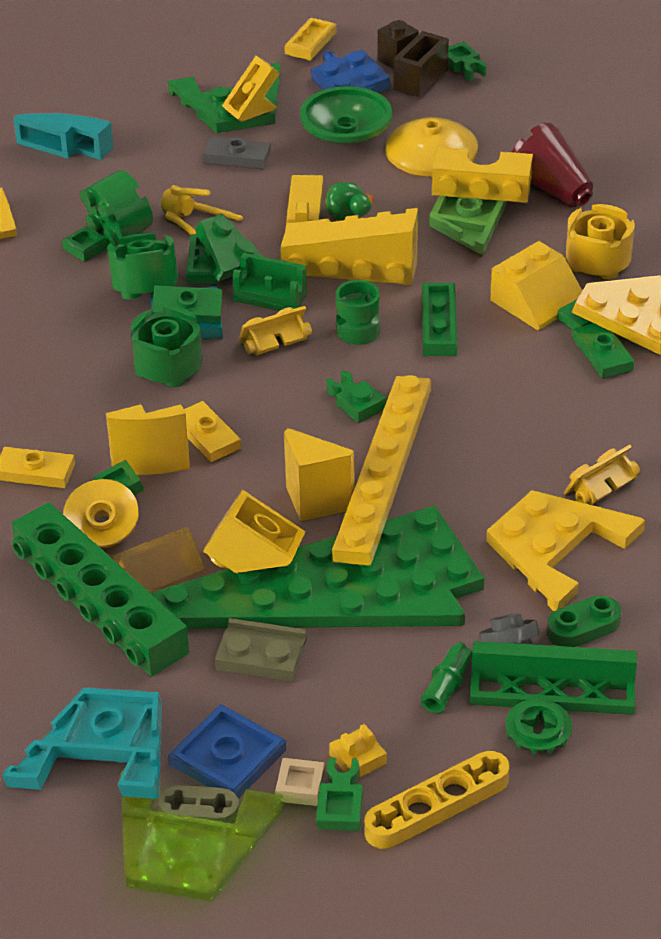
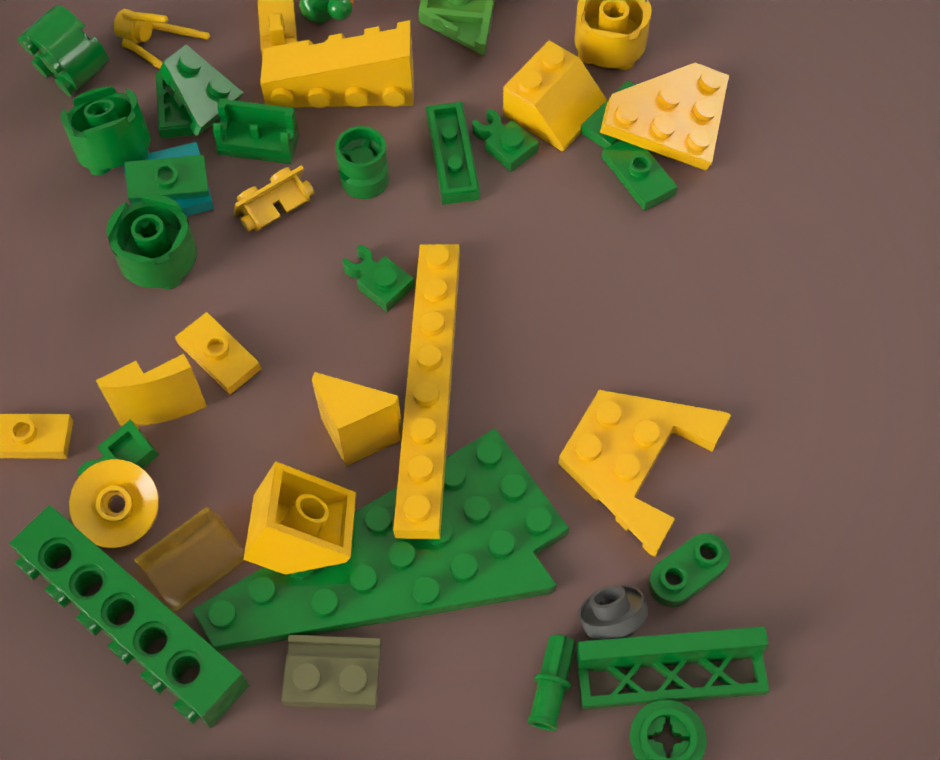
camera: 10 degrees left, 20 degrees up
green tile [62,226,108,262] -> none
yellow hinge [563,444,640,505] -> none
none -> green plate [472,109,539,172]

